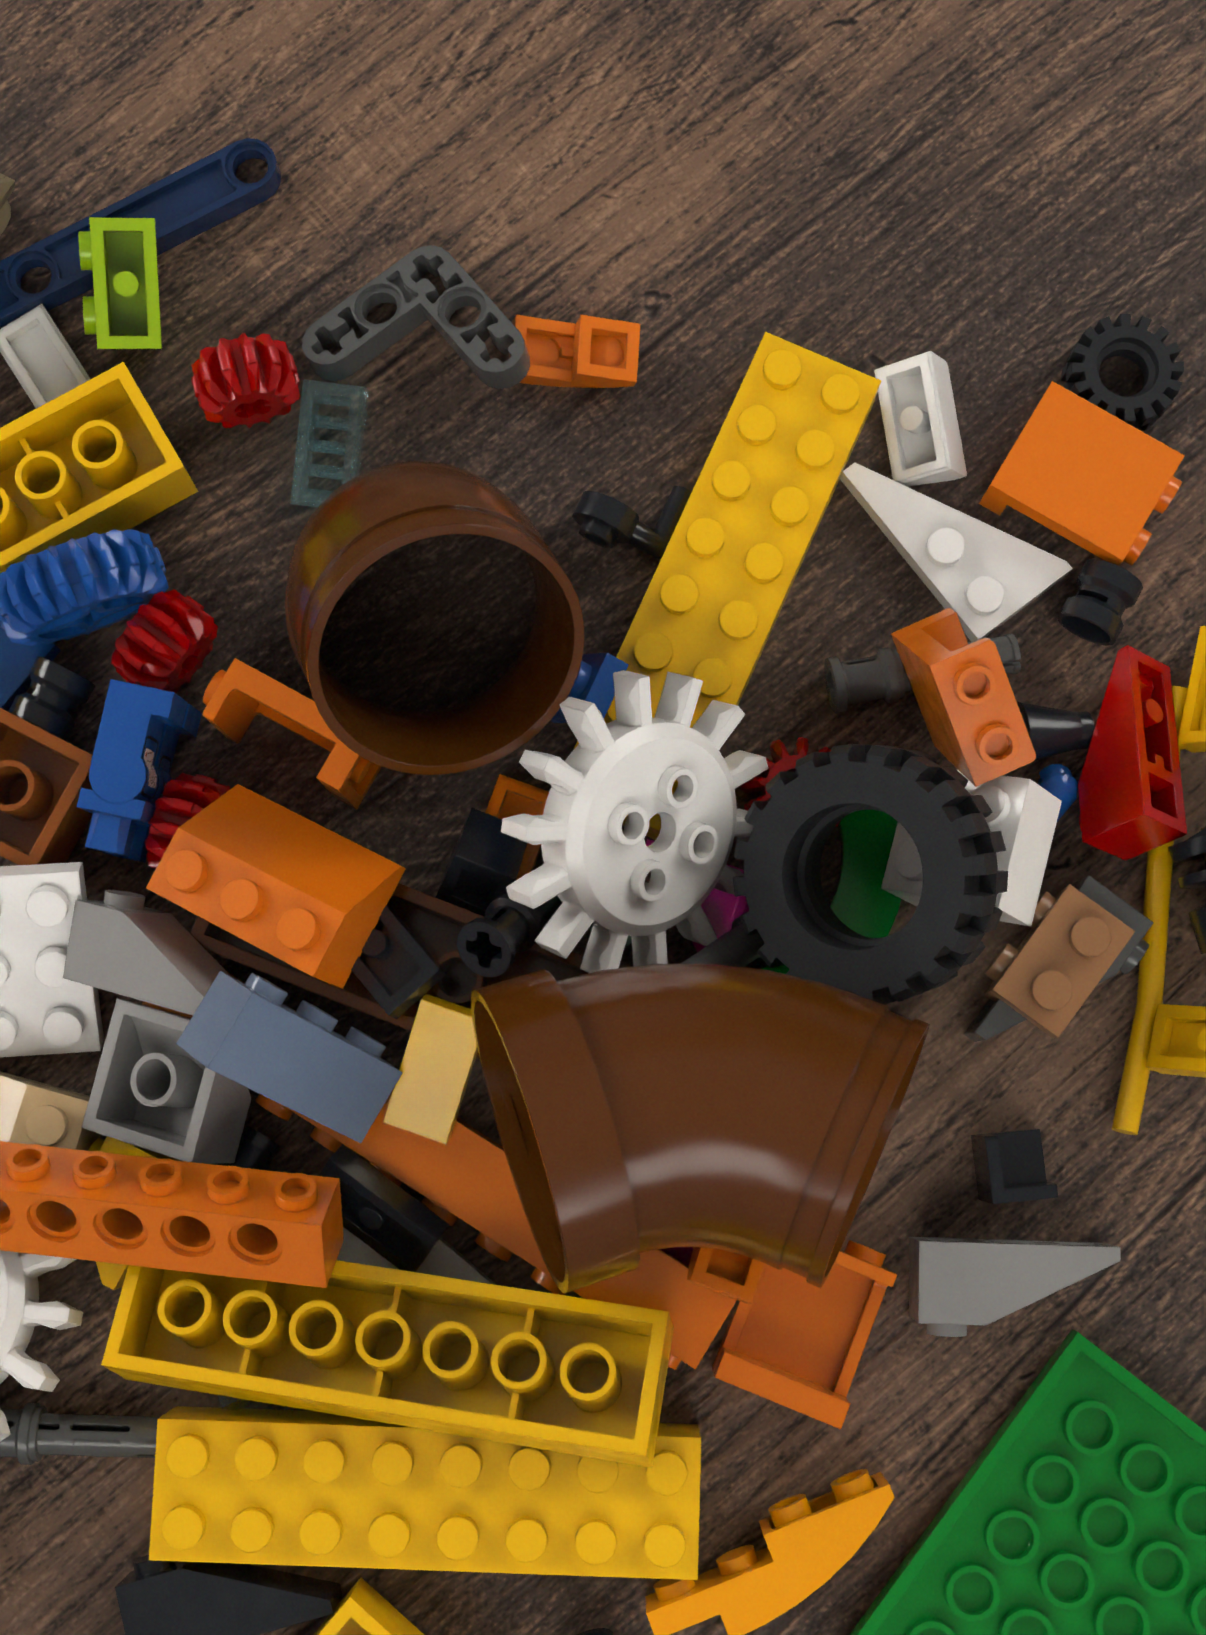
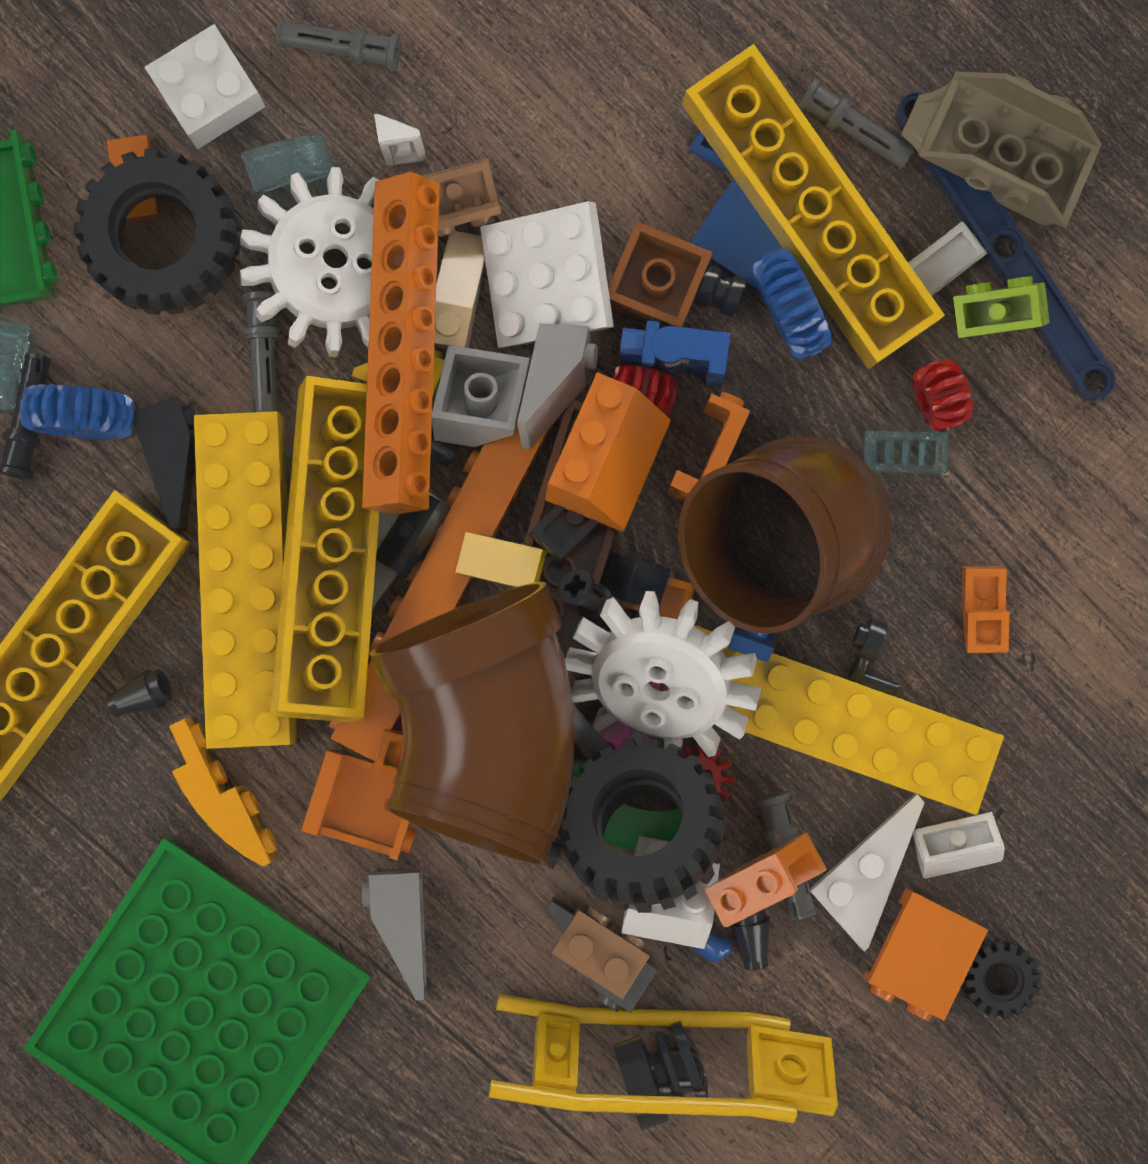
camera: 80 degrees right, 5 degrees up
red gear [111,589,218,693] -> none
sand blue brick [176,970,403,1143] -> none
dark grey beam [302,245,530,389] -> none
black panel [971,1129,1059,1204] -> none
black wheel [1057,559,1143,646] -> none
red slope [1078,645,1188,861] -> none

